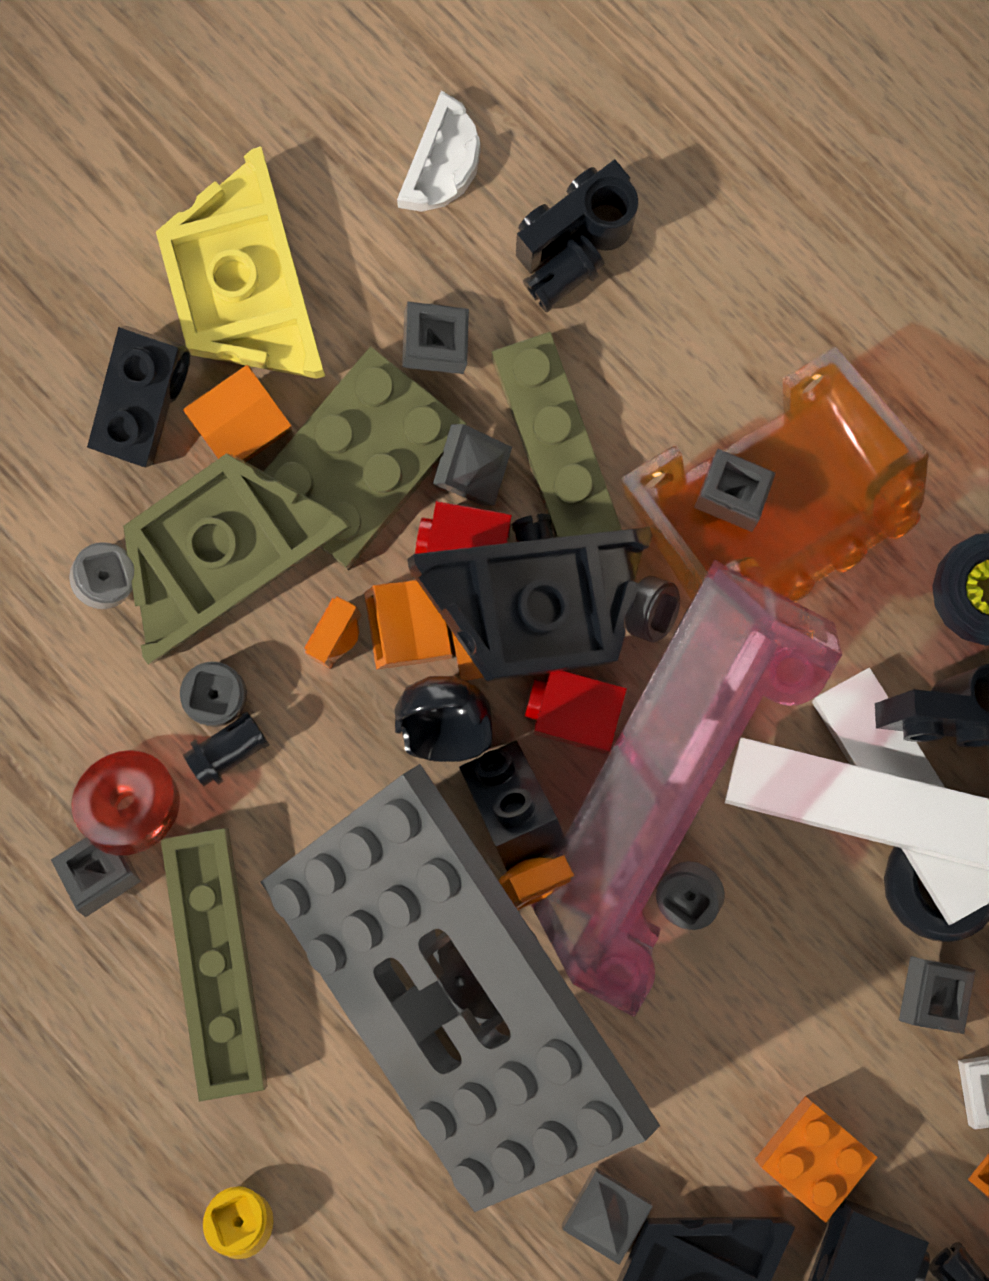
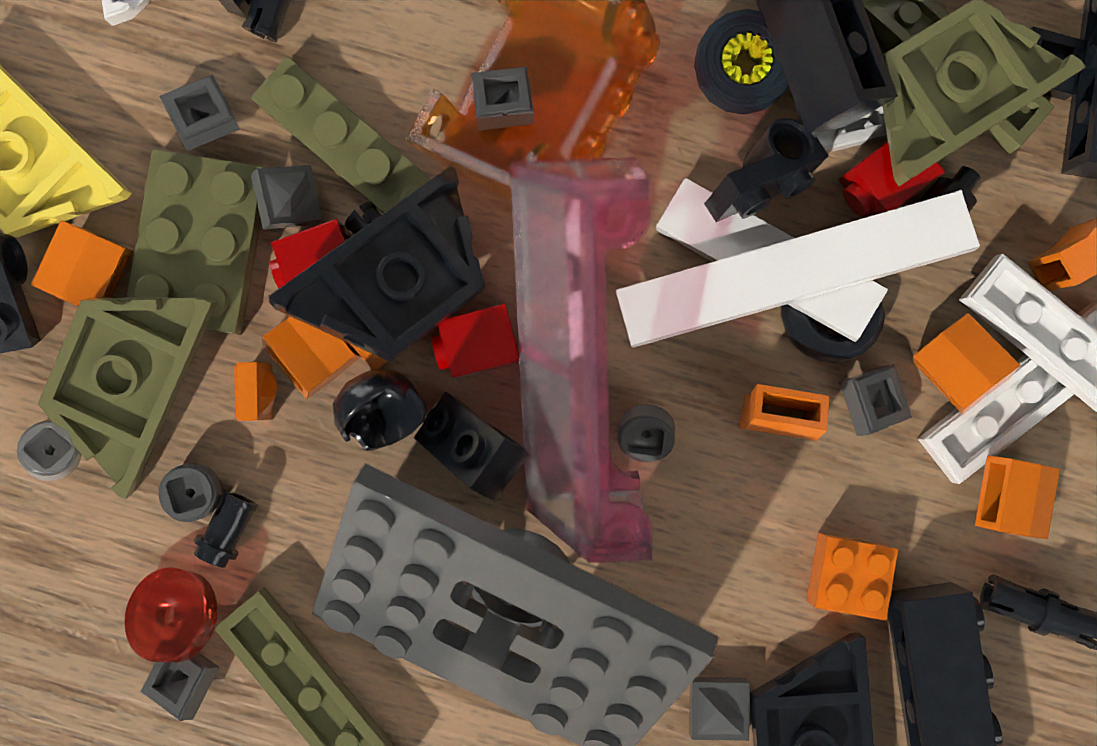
camera: 25 degrees left, 5 degrees up
orange tile [499,855,574,911] -> none
dark grey tile [625,576,680,643] -> none
none -> orange piece [739,384,830,441]

